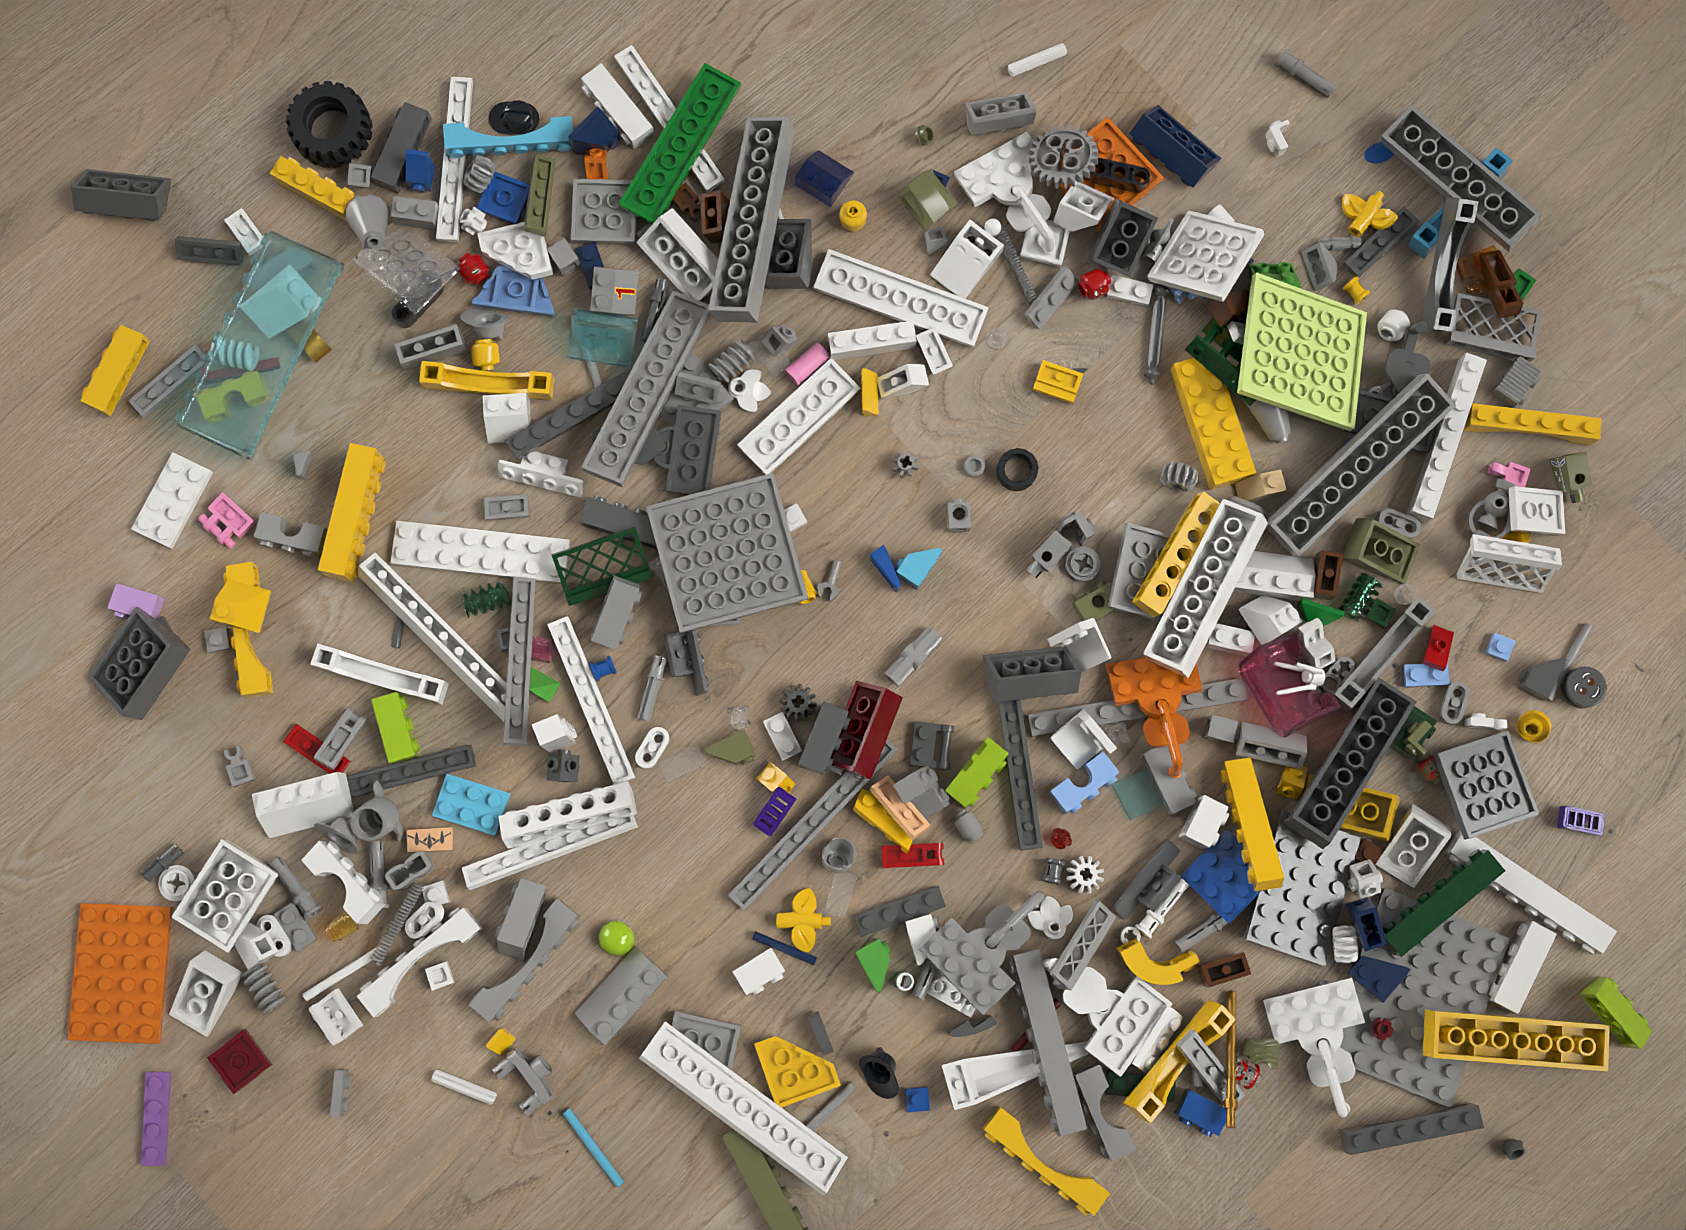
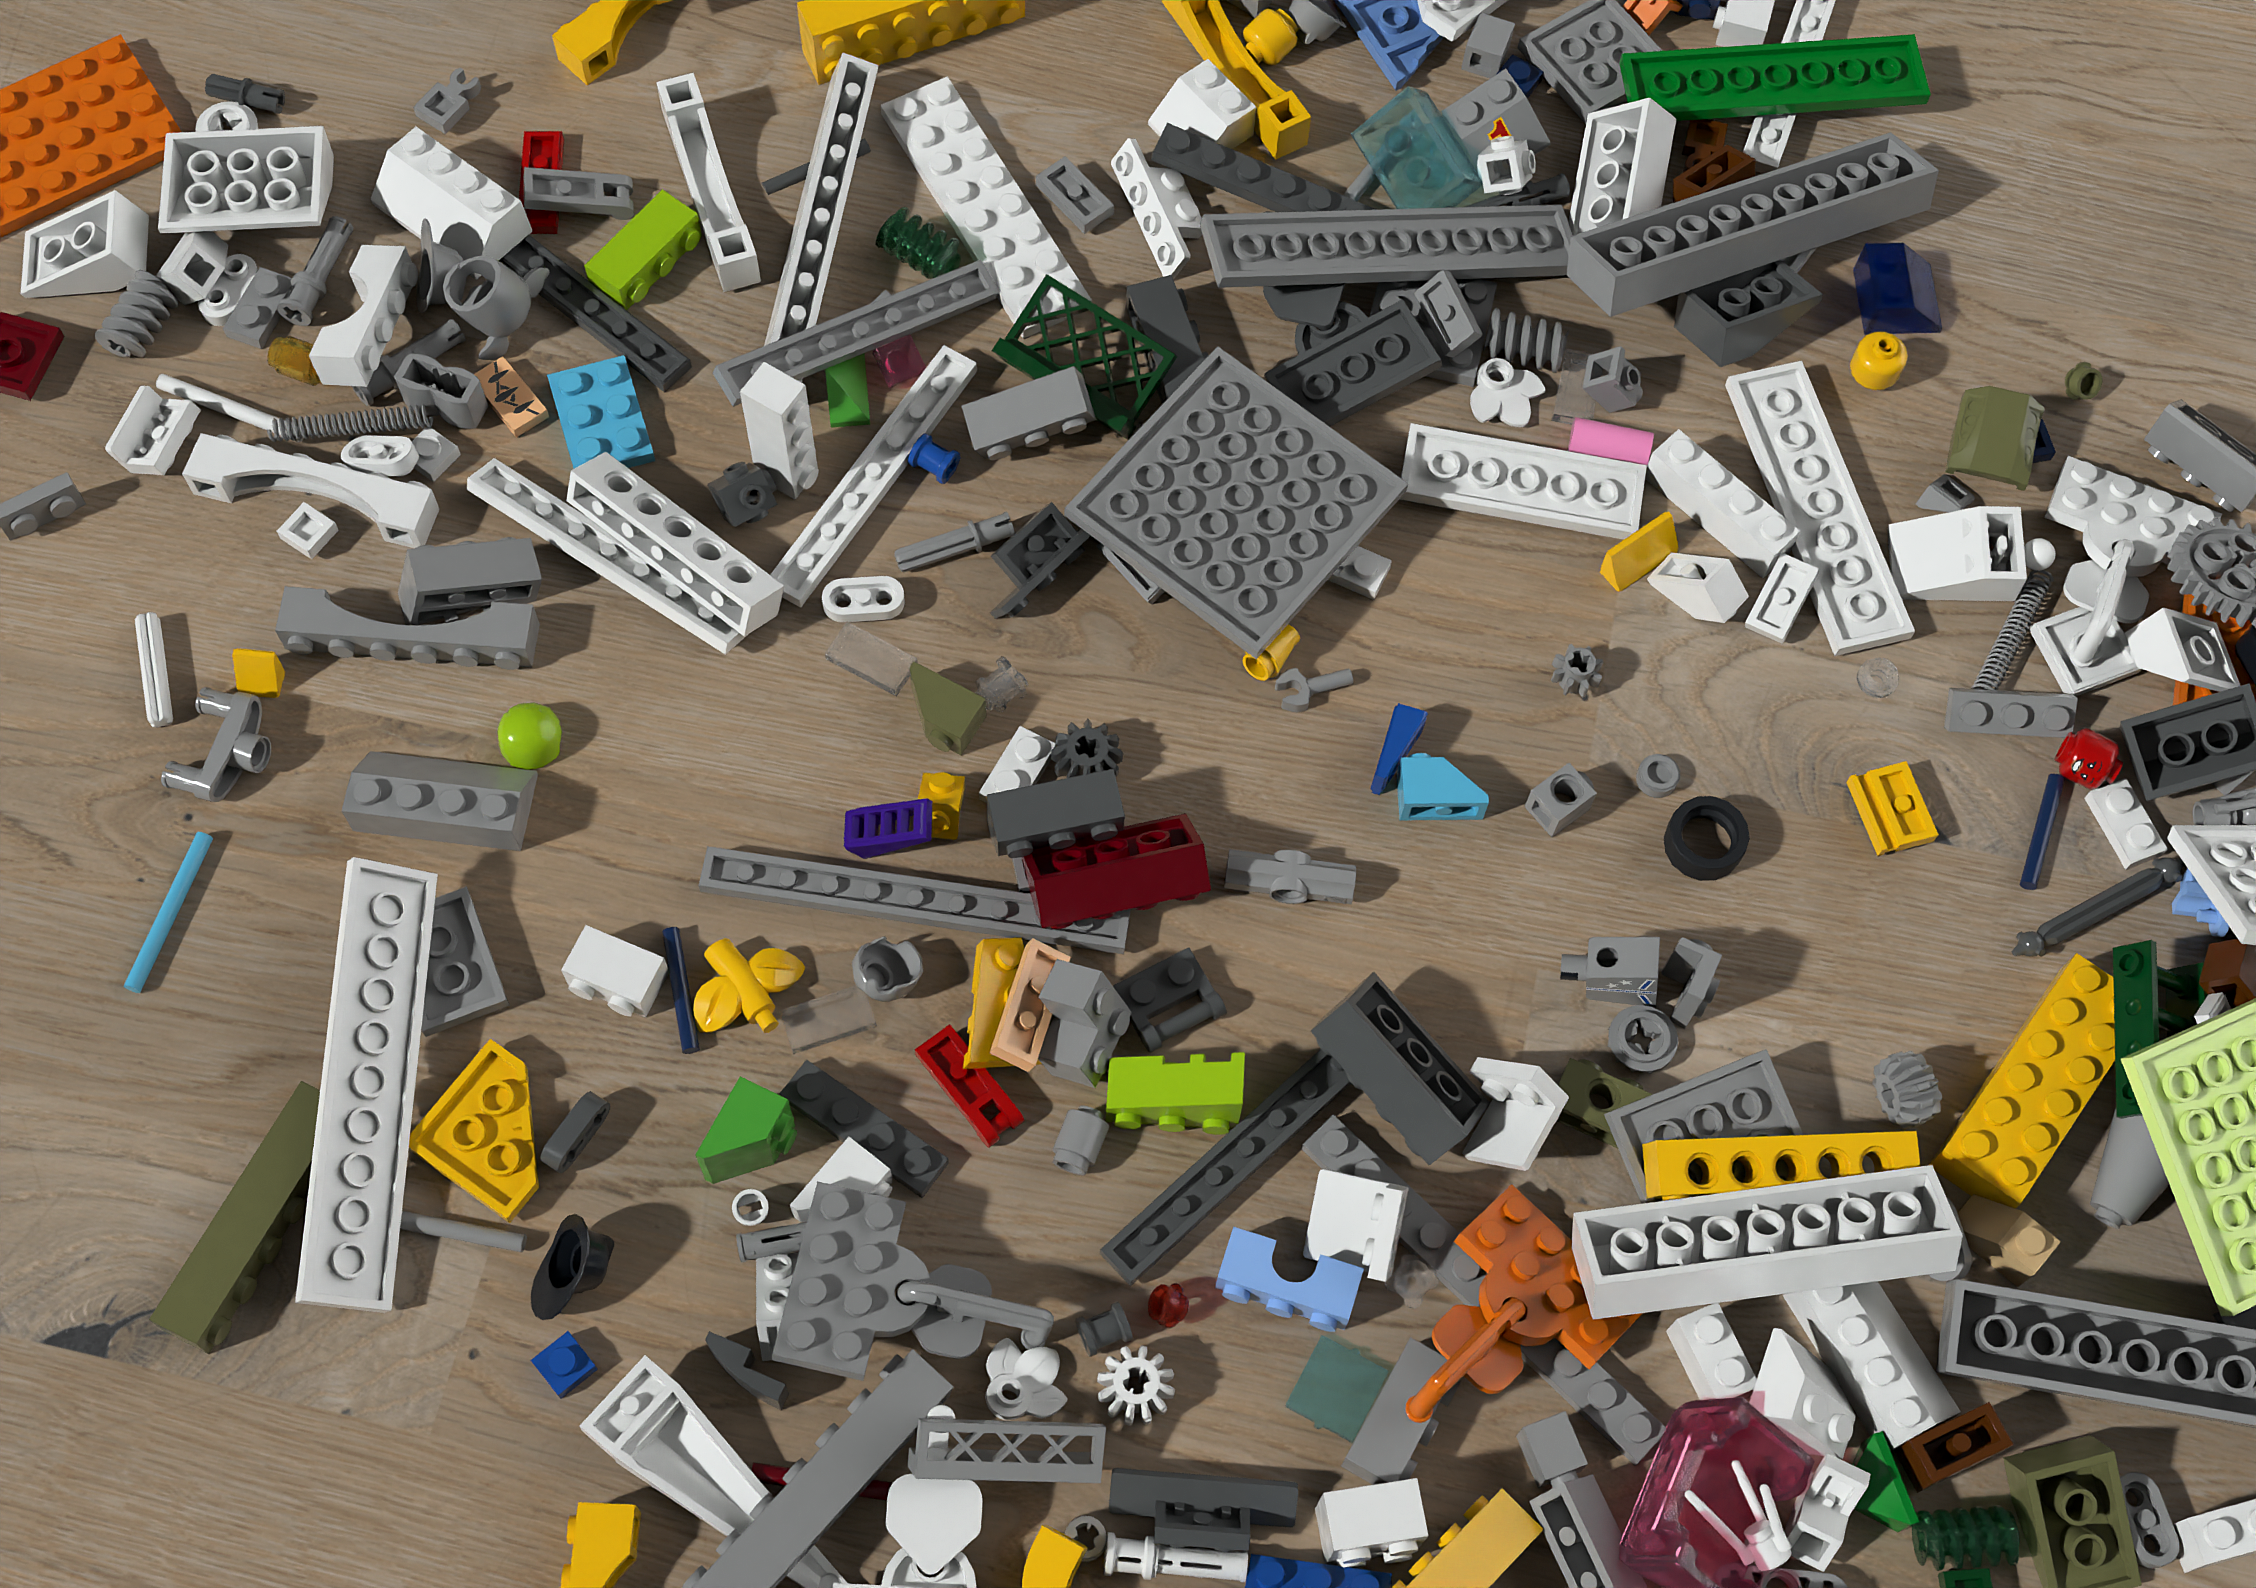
camera: 55 degrees right, 15 degrees down
none -> white brick [1477,136,1536,195]
none -> dark blue bar [2020,774,2065,890]

